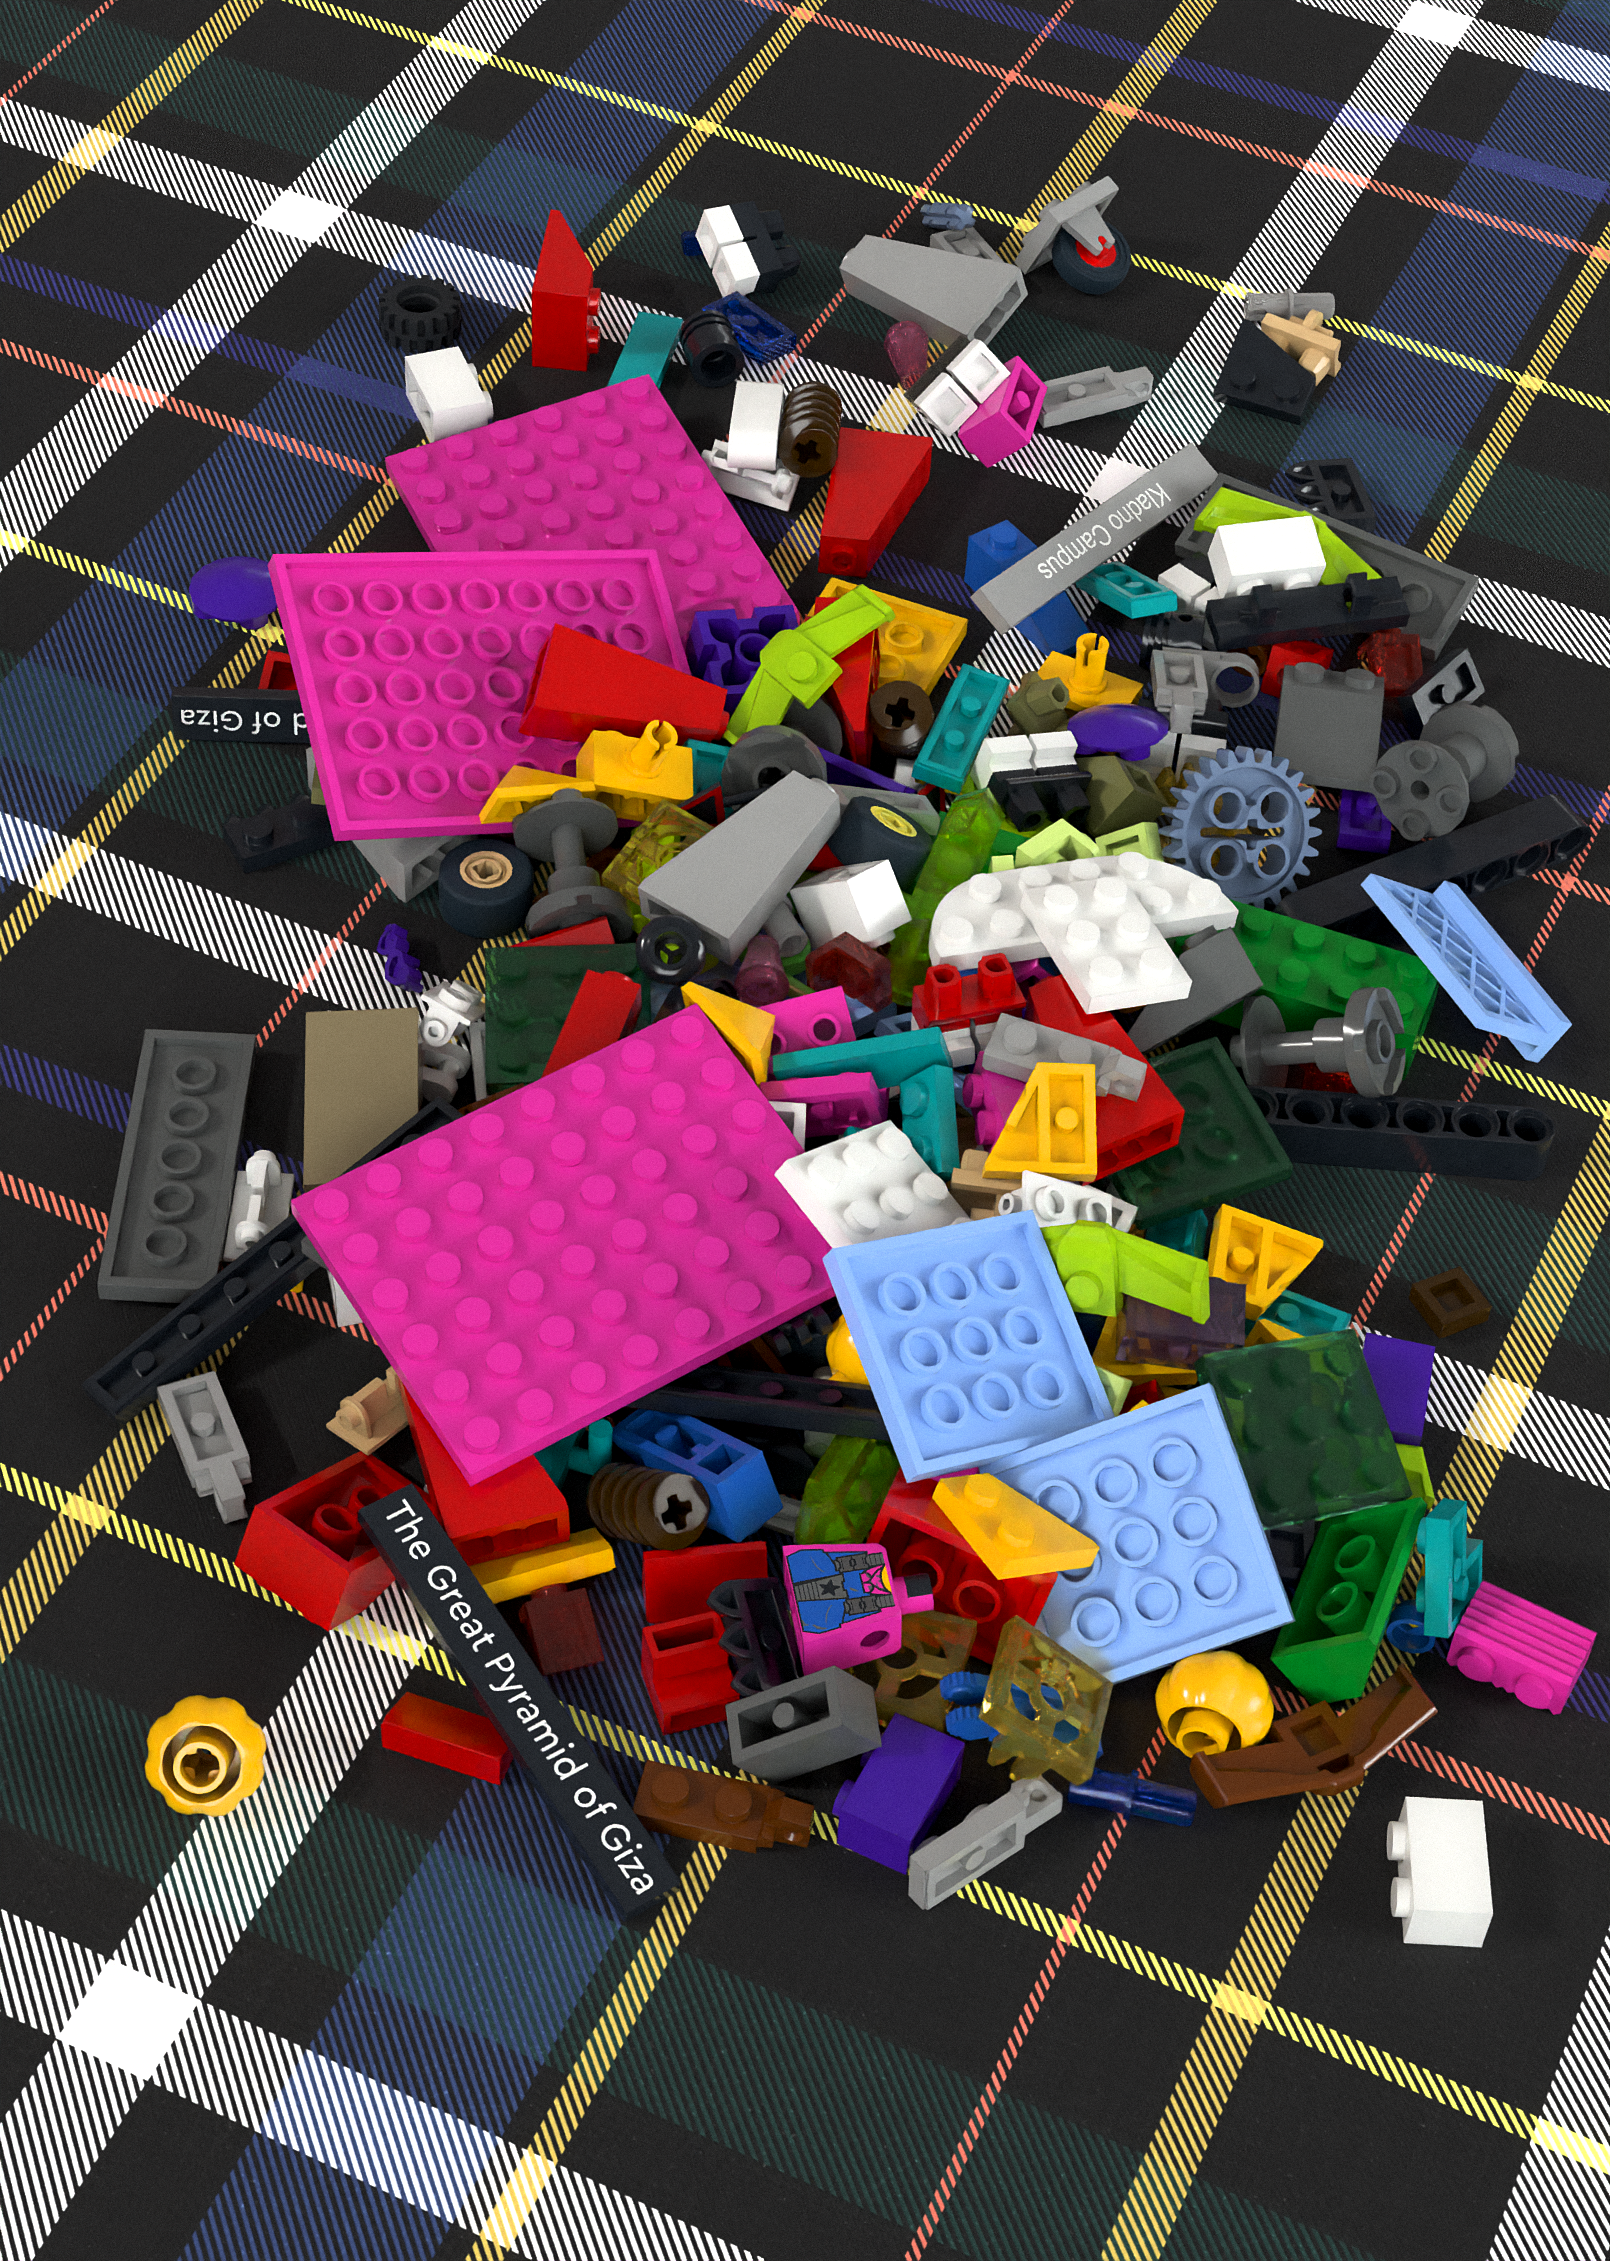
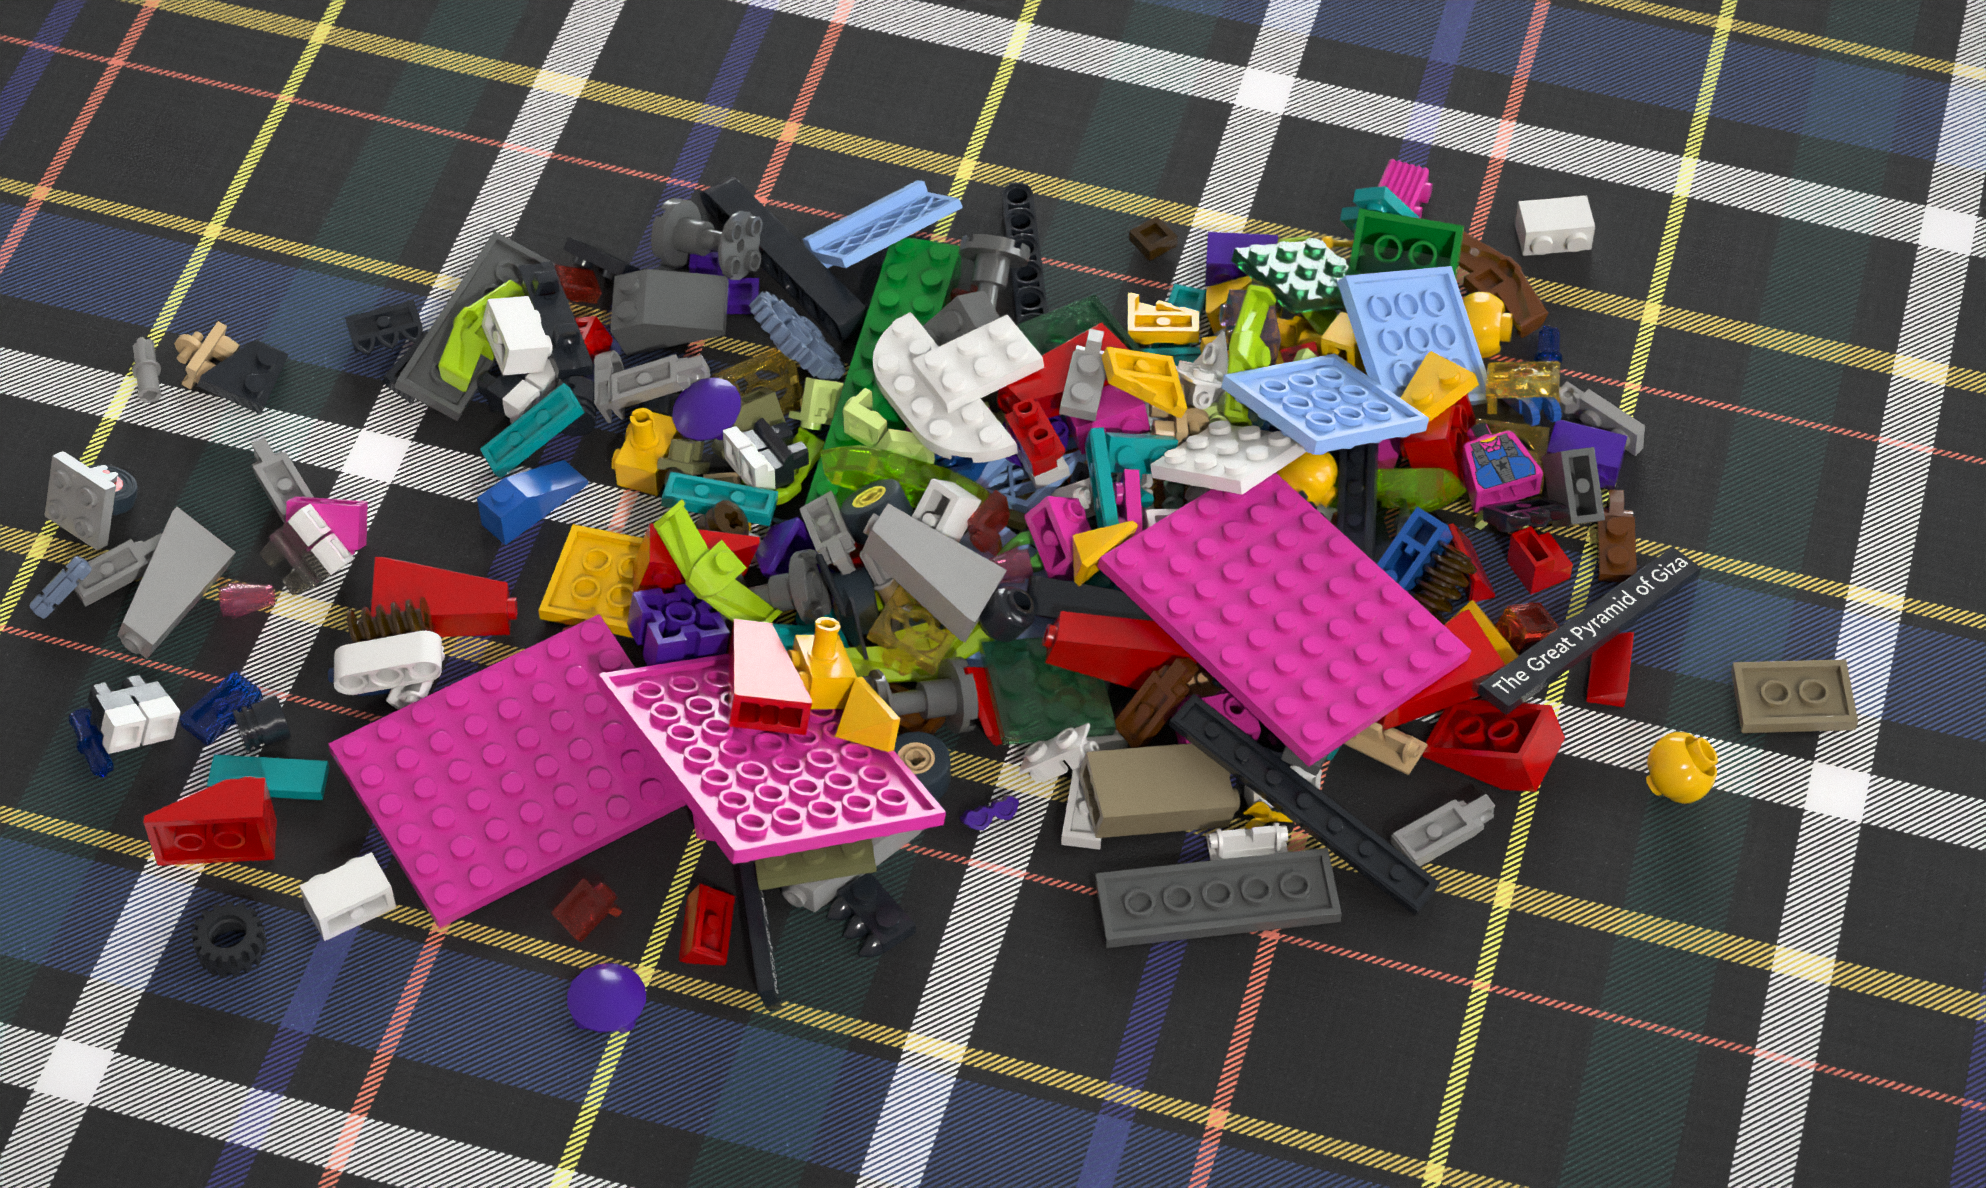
camera: 95 degrees left, 5 degrees up
light grey tile [970,442,1218,636] -> none
none -> dark tan plate [1731,659,1858,733]

